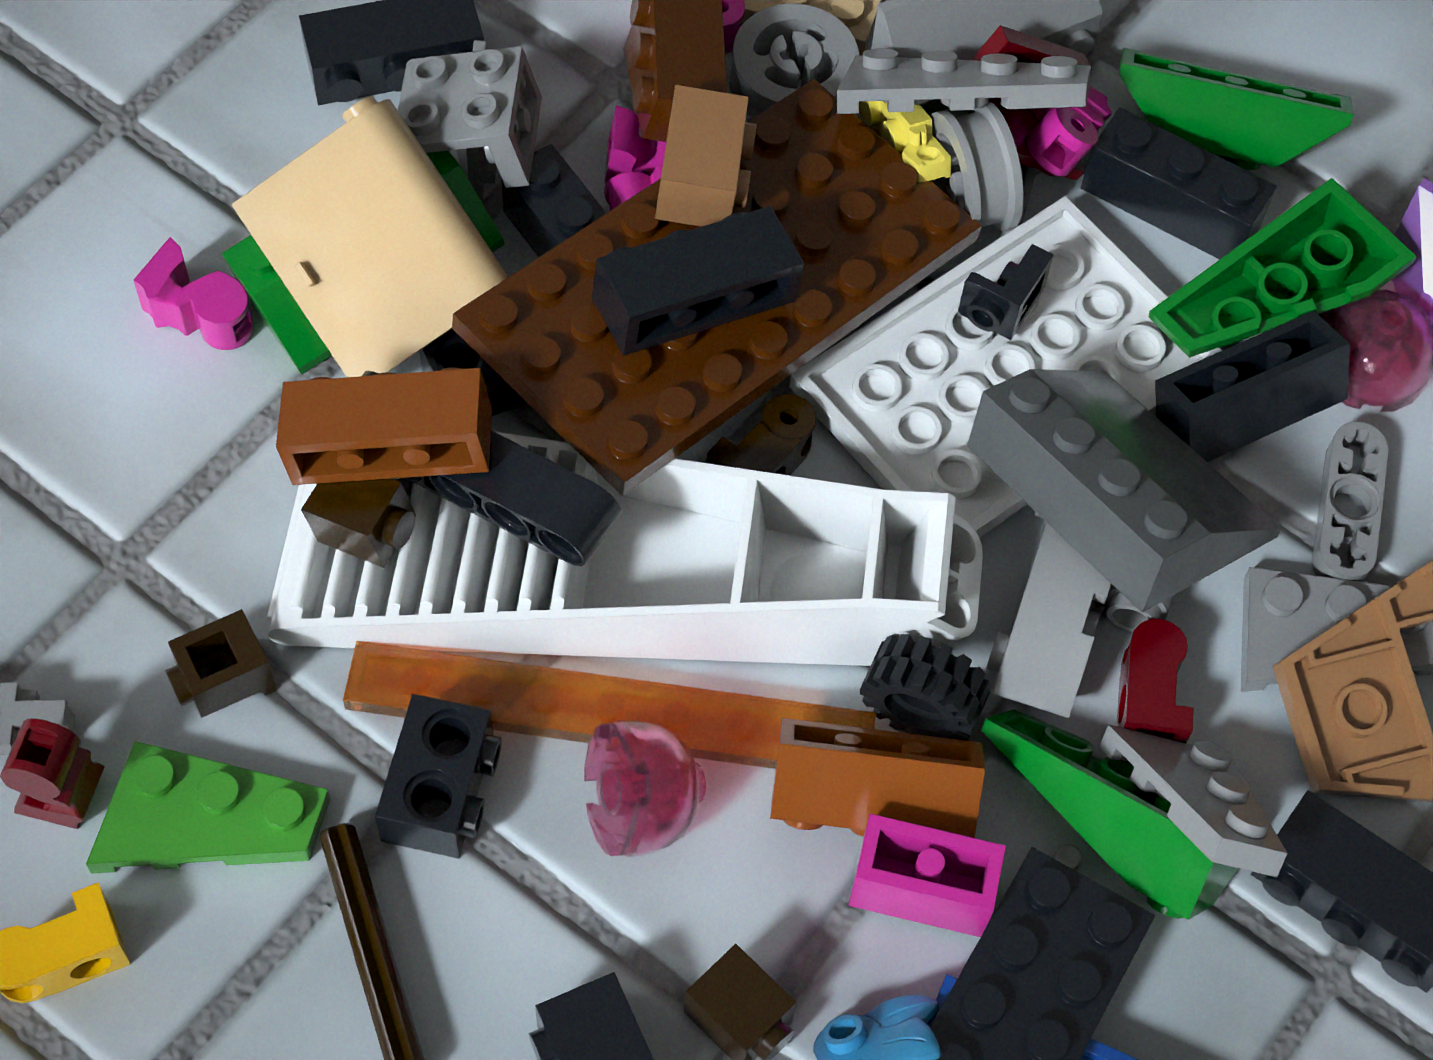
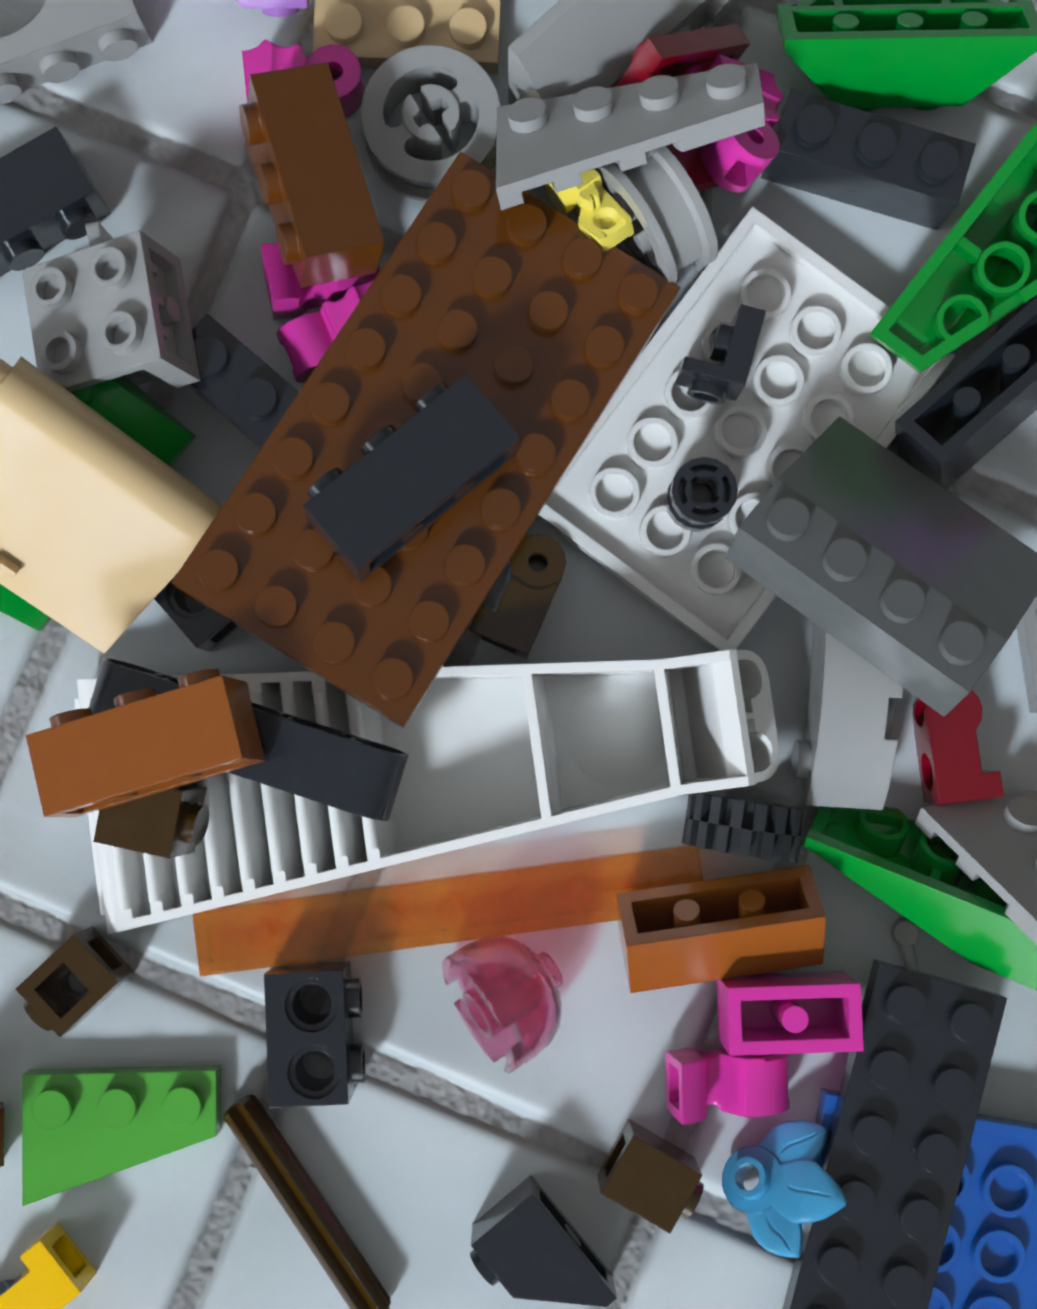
camera: 15 degrees left, 25 degrees up
medium nougat brick [655,85,757,227] -> none
none -> black wheel [665,457,738,532]
none -> dark pink leg [665,1047,790,1125]

